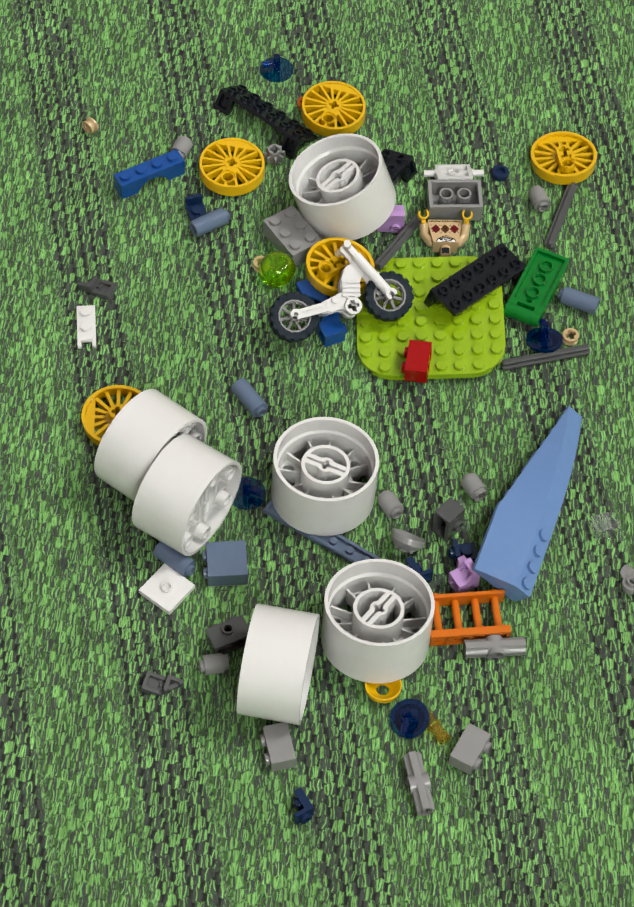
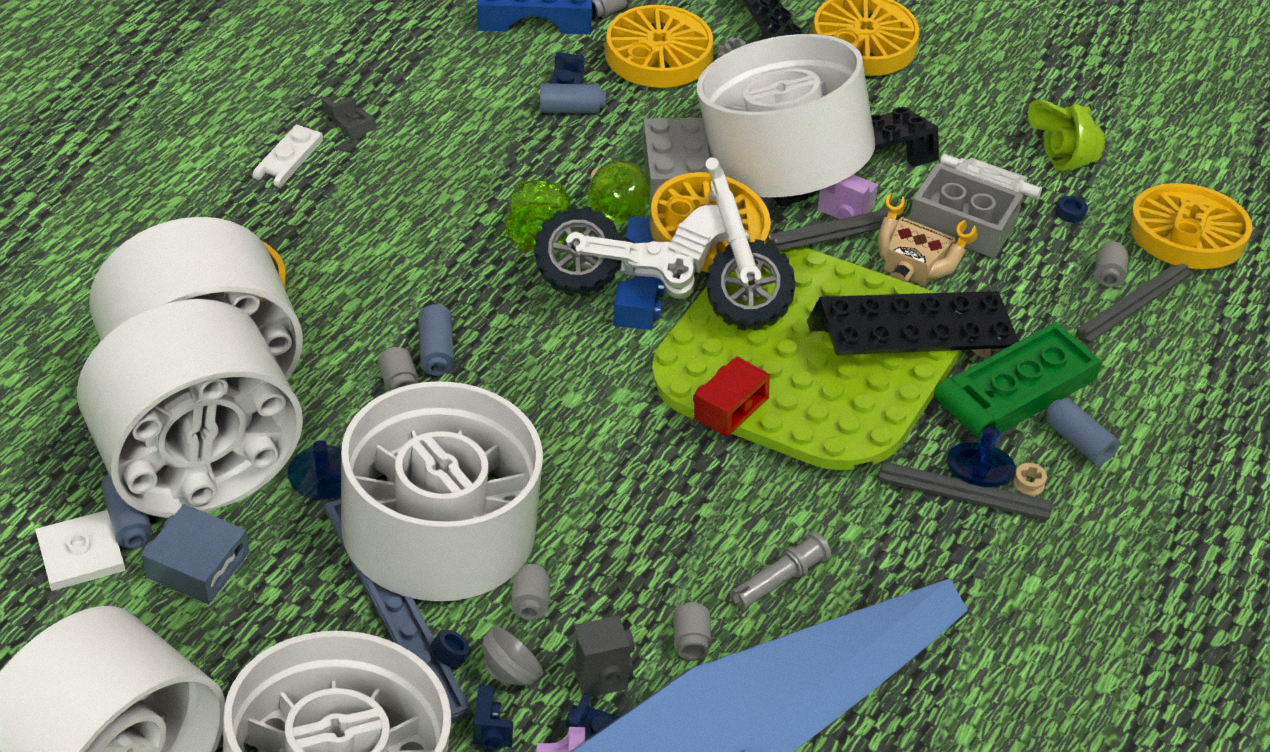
camera: 30 degrees right, 10 degrees down
none -> light grey brick [378,347,419,392]
none -> dark blue tile [430,630,470,667]
none -> clear neon green brick [506,180,571,252]
none -> light grey pin [730,531,831,611]
none -> lime head [1028,100,1106,173]

